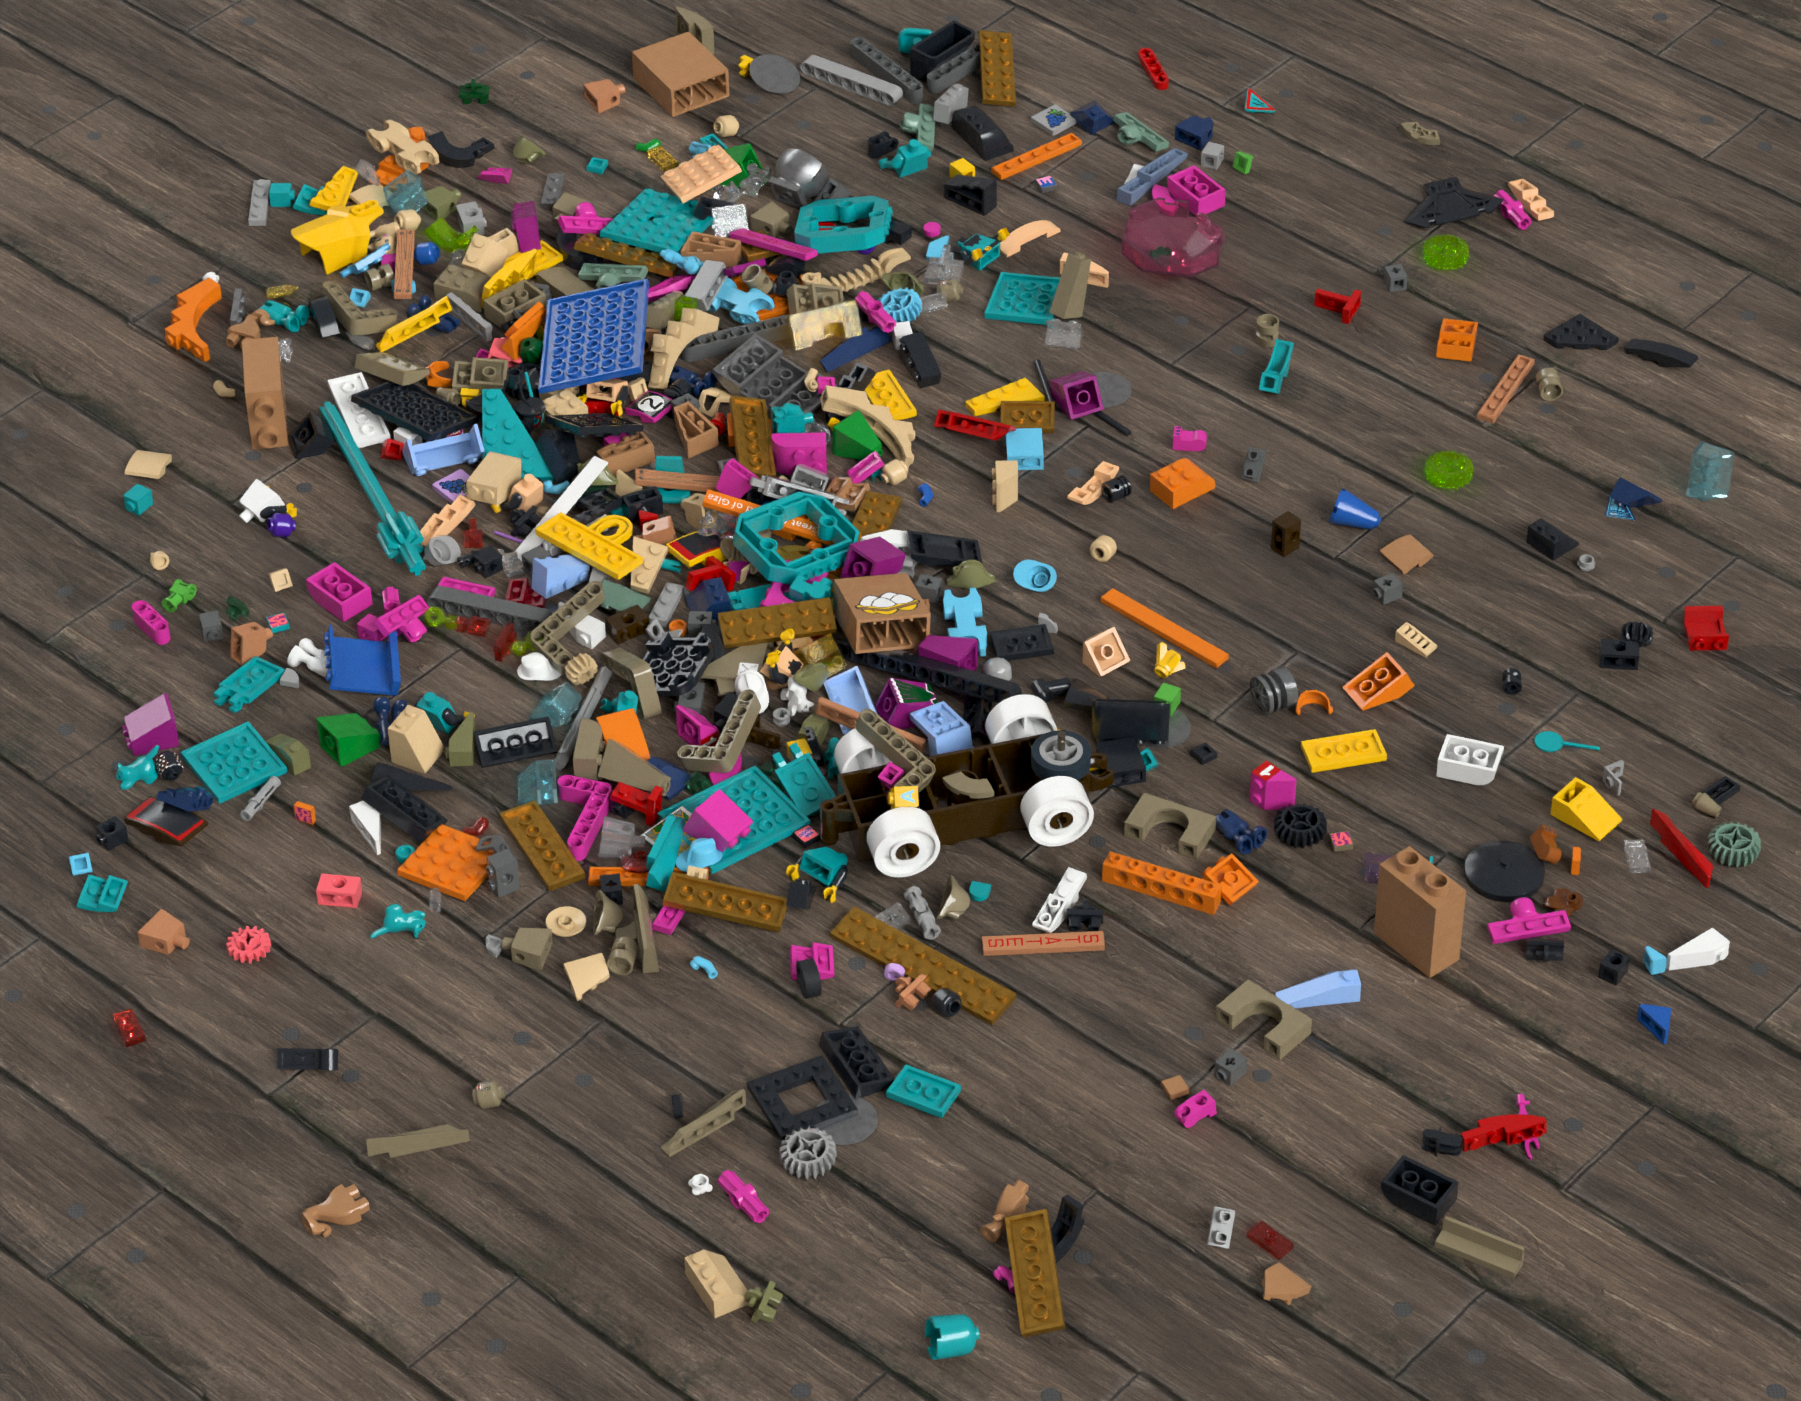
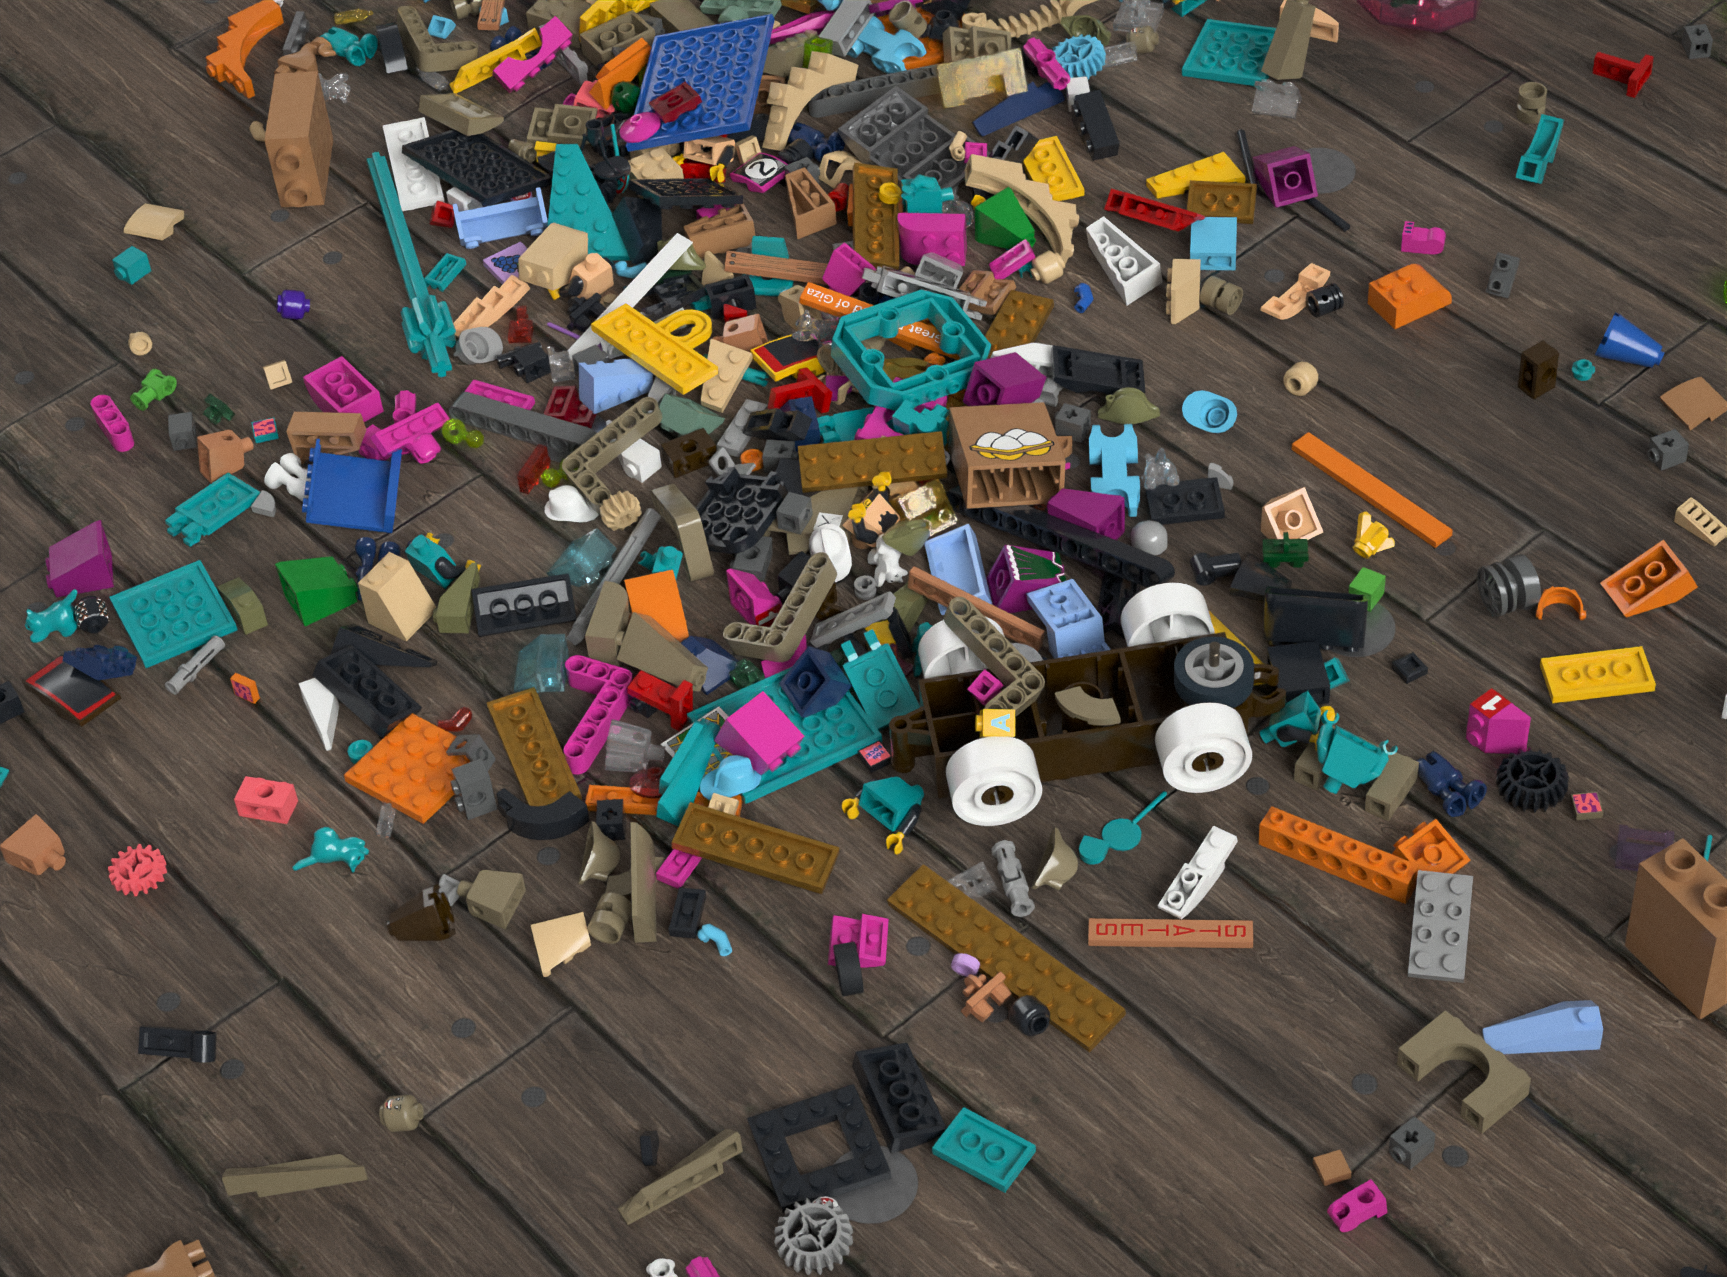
camera: 10 degrees right, 5 degrees up
white torso [239,479,297,524] -> none
black slope [288,412,334,459] -> none
orange helmet [426,361,453,387] -> none
clear red plate [456,616,491,637] -> none
tan dish [546,906,586,937] -> none
black slope [786,879,817,909] -> none
black hips [1067,899,1103,932] -> none
none -> medium nougat wedge [286,412,367,464]
none -> dark brown cone [387,884,456,941]
none -> teal tile [424,253,466,292]
none -> dark pink arch [493,16,573,94]
none -> black arch [496,788,590,840]
none -> dark pink dish [619,112,661,143]
none -> dark red plate [649,82,702,123]
none -> black plate [669,887,706,939]
none -> black slope [743,408,812,441]
none -> dark grey brick [776,492,813,535]
none -> dark blue slope [779,646,852,718]
none -> light grey plate [810,591,896,648]
none -> yellow tile [878,183,902,204]
none -> white wedge [1086,217,1162,306]
none -> teal piece [1102,791,1167,851]
none -> clear animal [1141,448,1180,489]
none -> dark tan wheel [1200,276,1243,315]
none -> teal torso [1260,691,1335,751]
none -> dark green hips [1262,532,1309,568]
none -> teal torso [1317,710,1398,794]
none -> light grey plate [1408,870,1473,983]
none -> teal plate [1571,359,1595,381]

